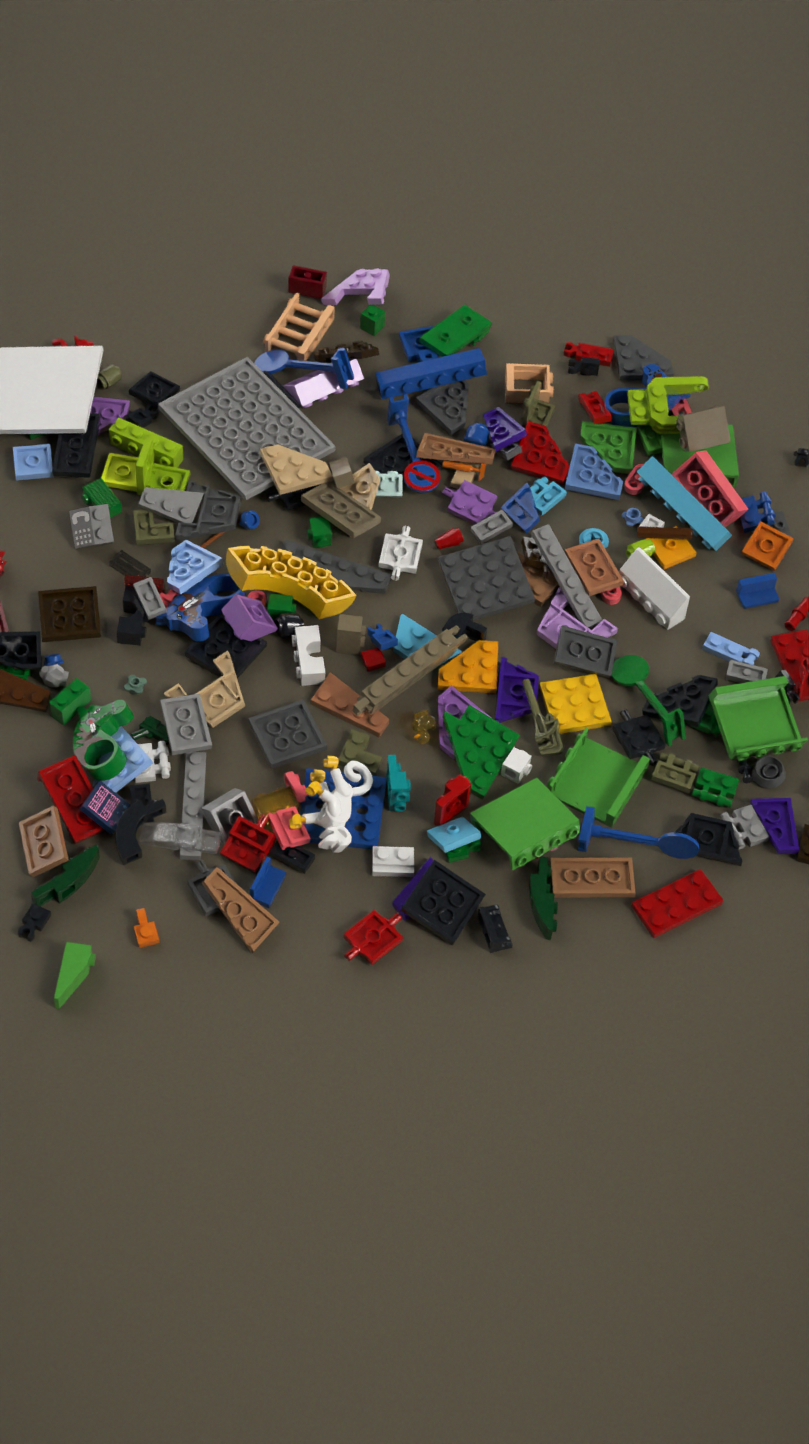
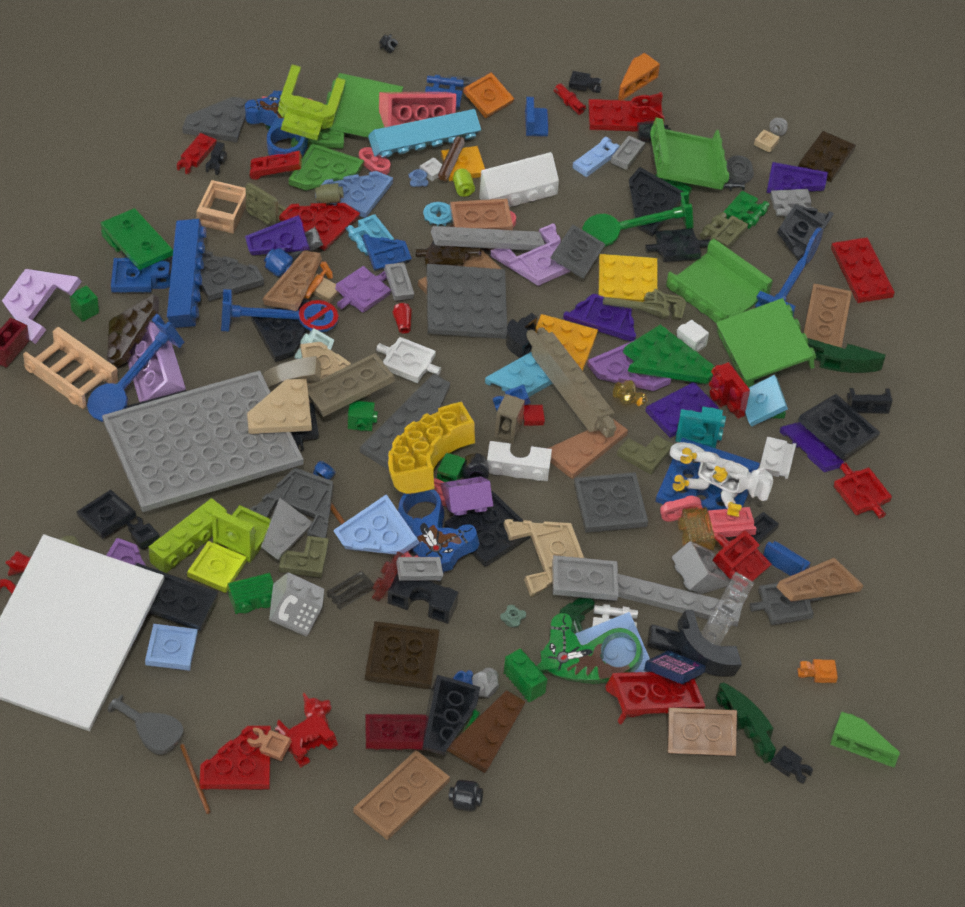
camera: 75 degrees left, 5 degrees down
dark tan panel [676,405,731,452] -> none
none -> olive brick [315,183,344,204]
none -> dark purple plate [645,382,719,438]

